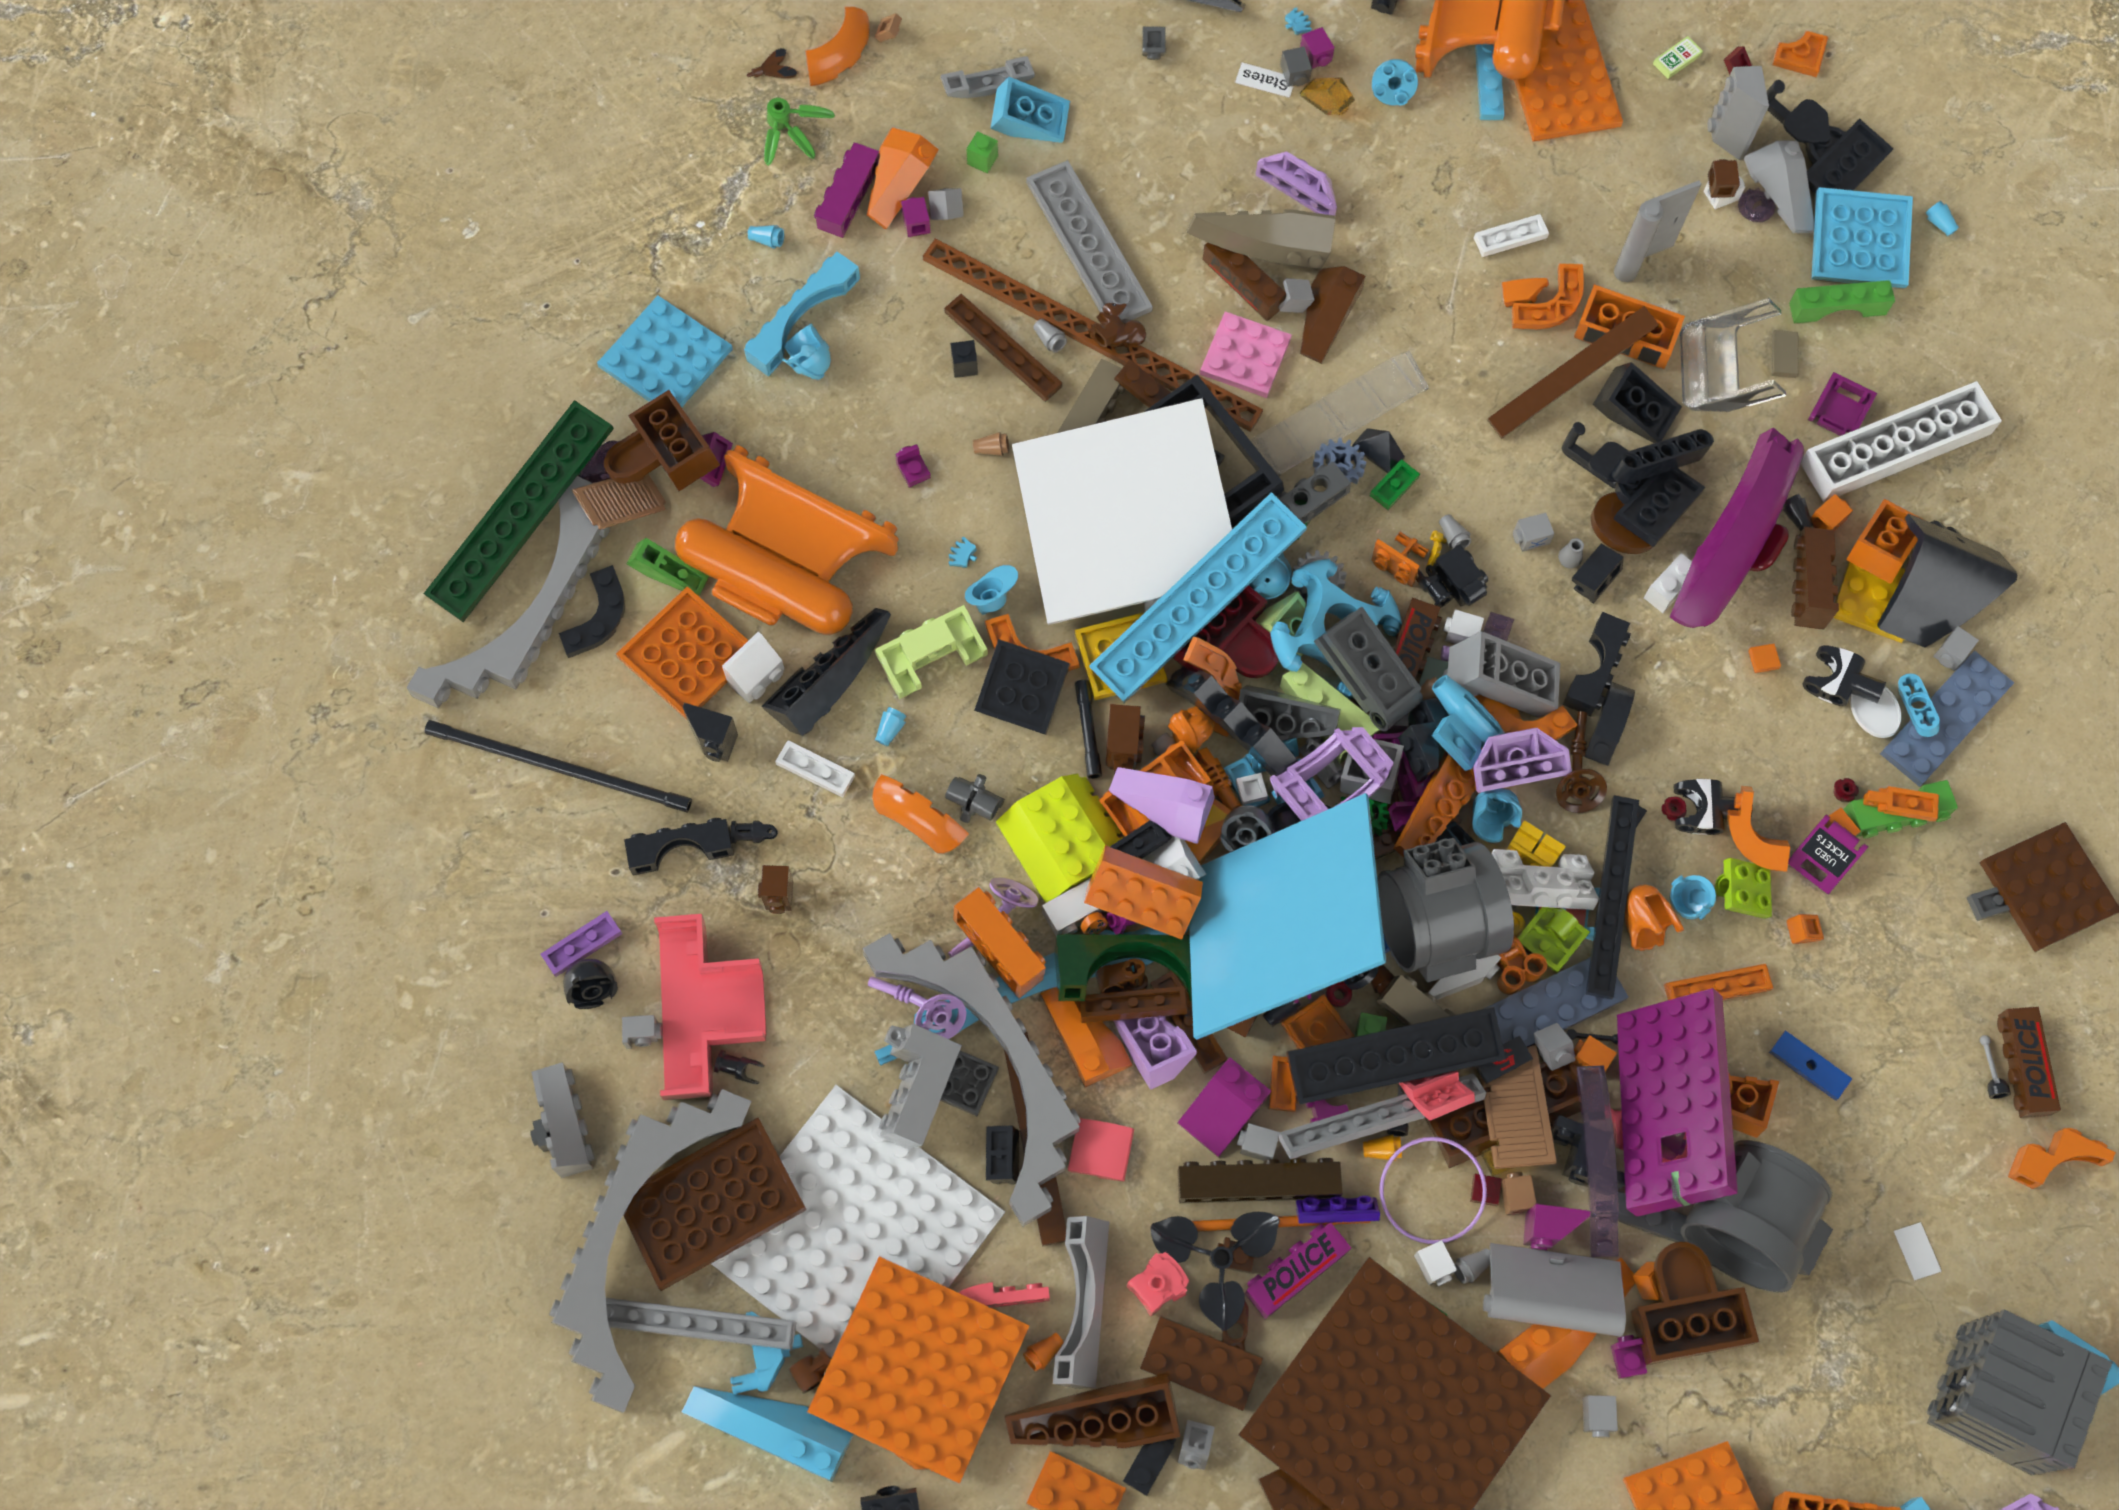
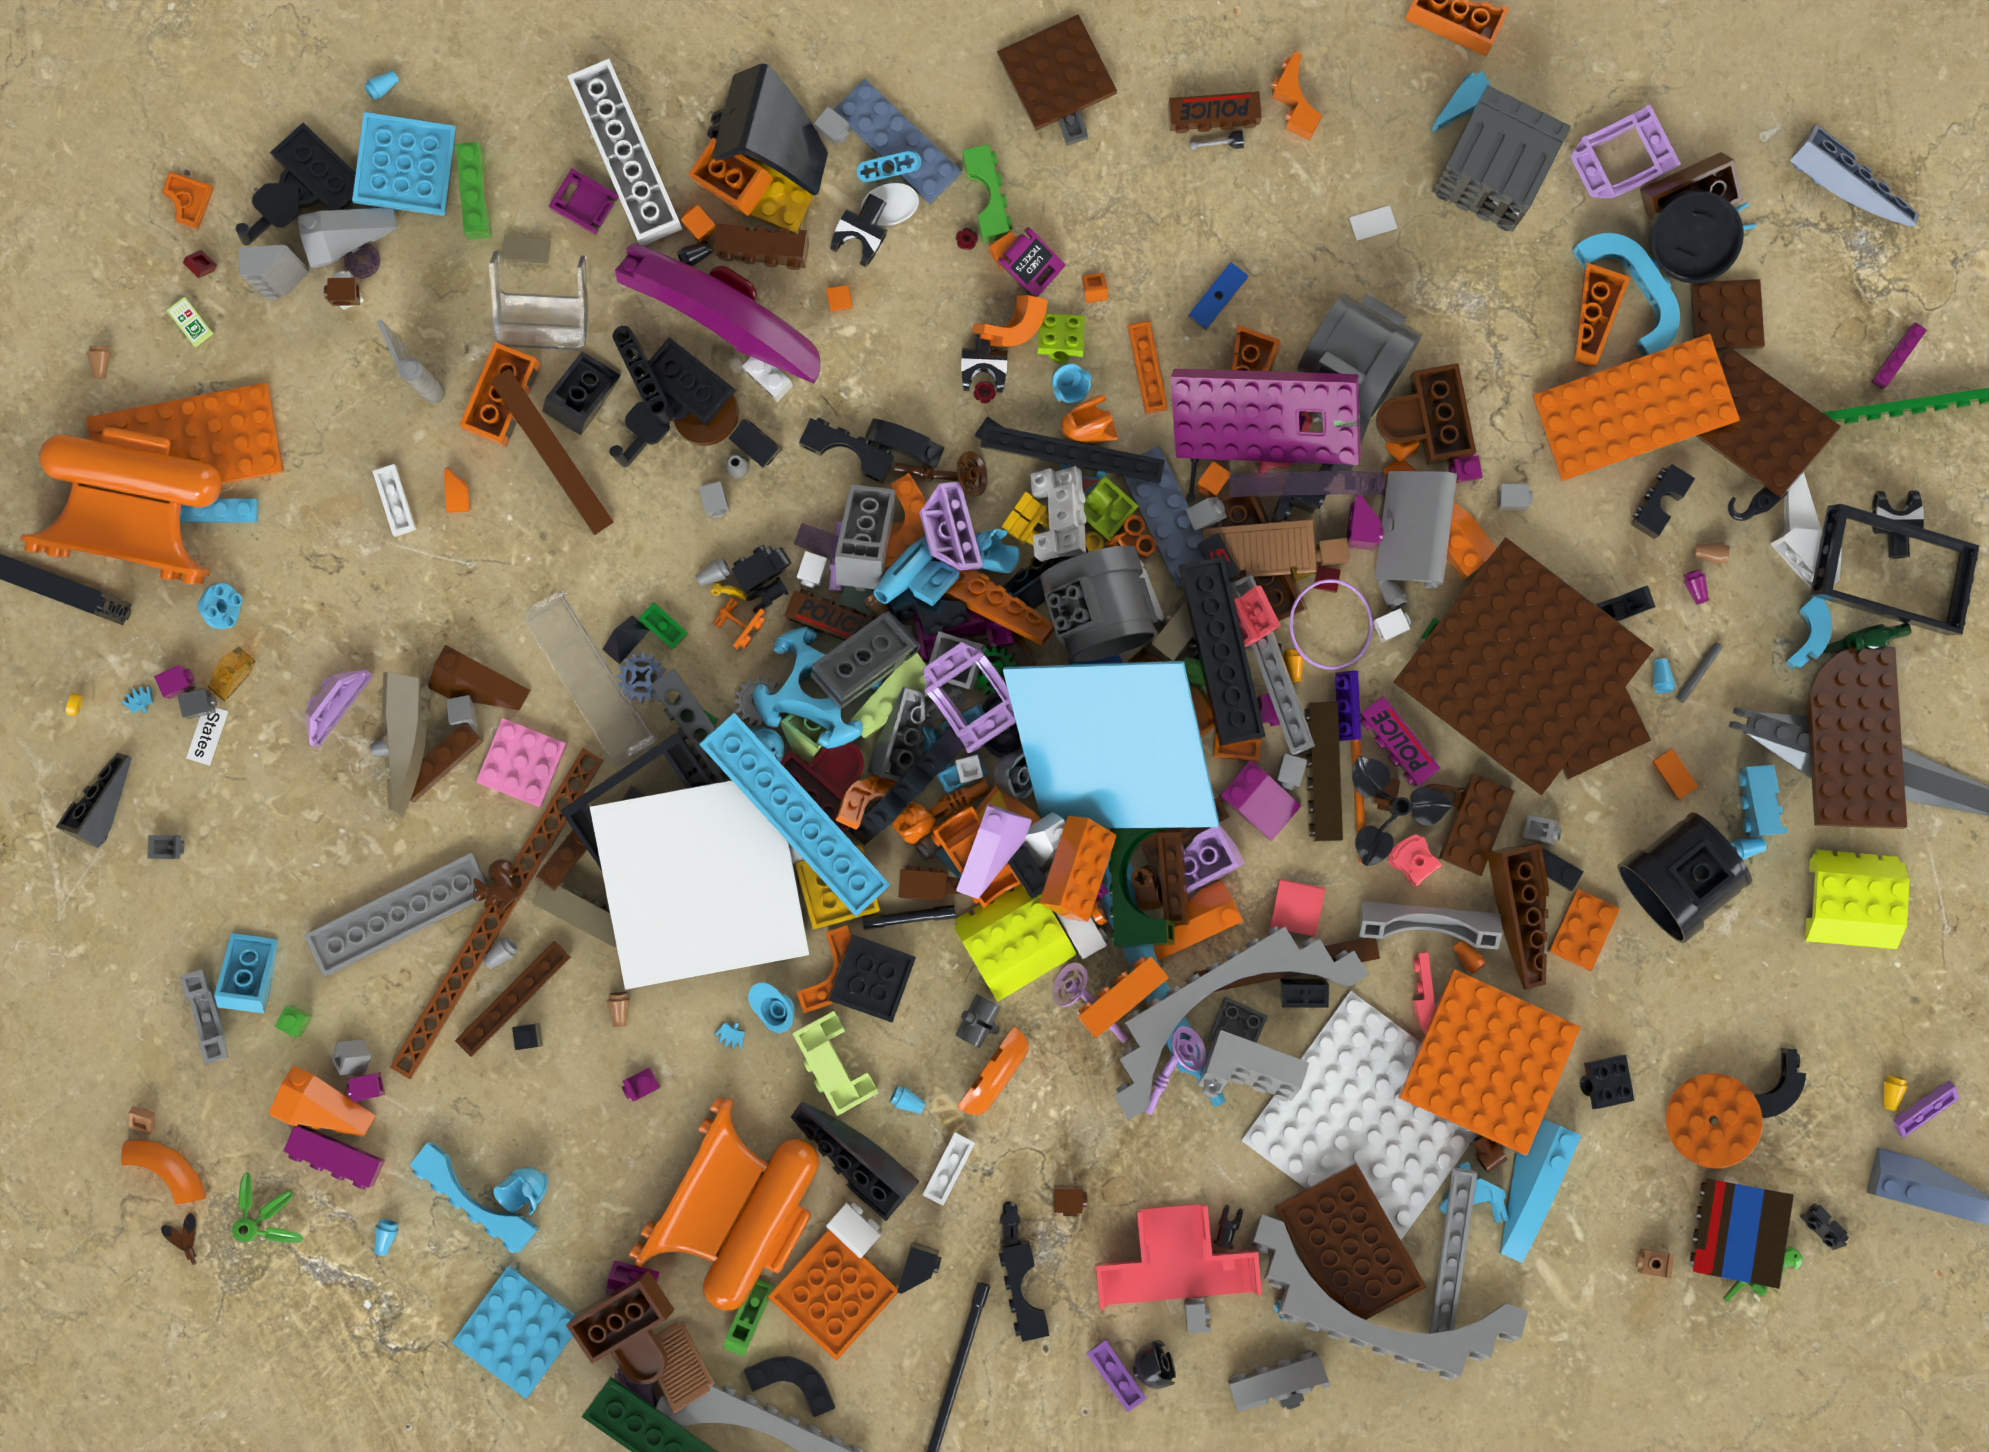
camera: 90 degrees left, 15 degrees up
orange plate [1512,263,1584,329] -> none
orange hinge [1863,786,1939,822] -> none

